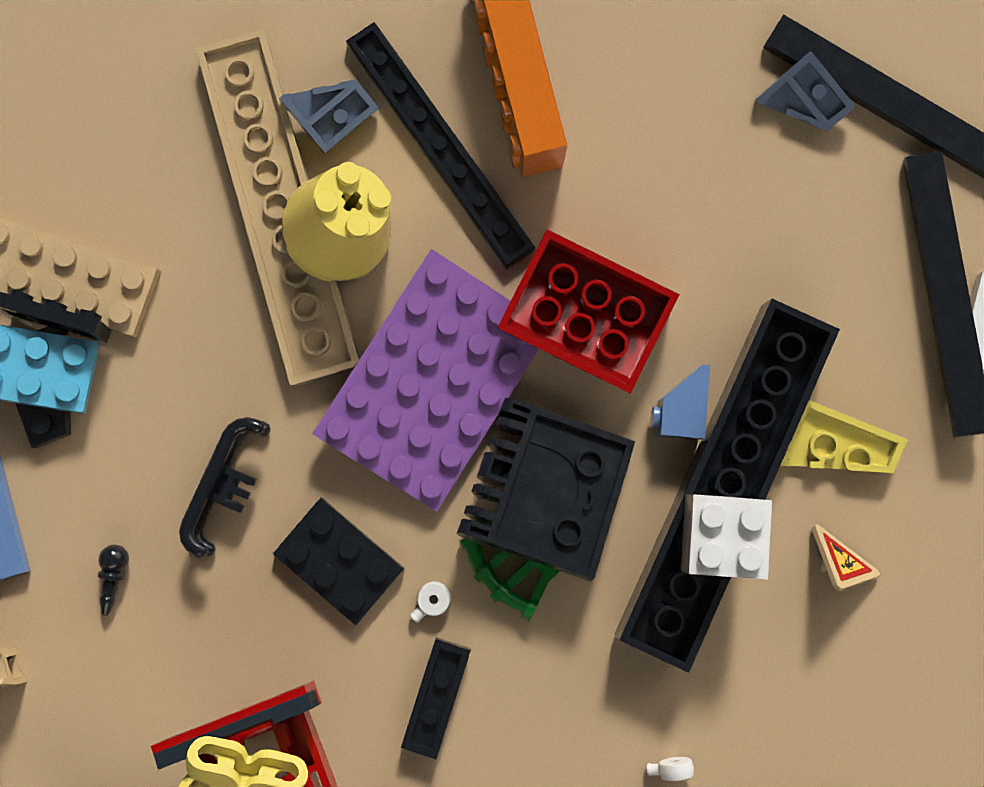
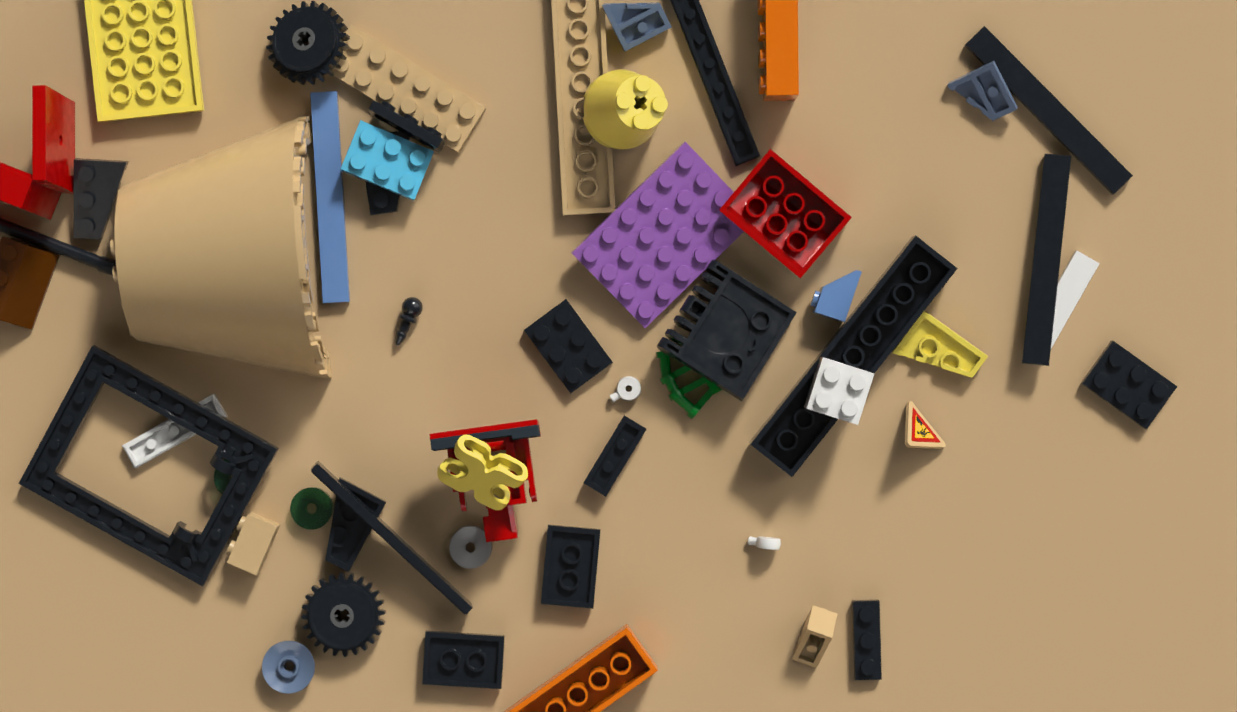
camera: 20 degrees right, 5 degrees up
black piece [179,417,271,558] -> none

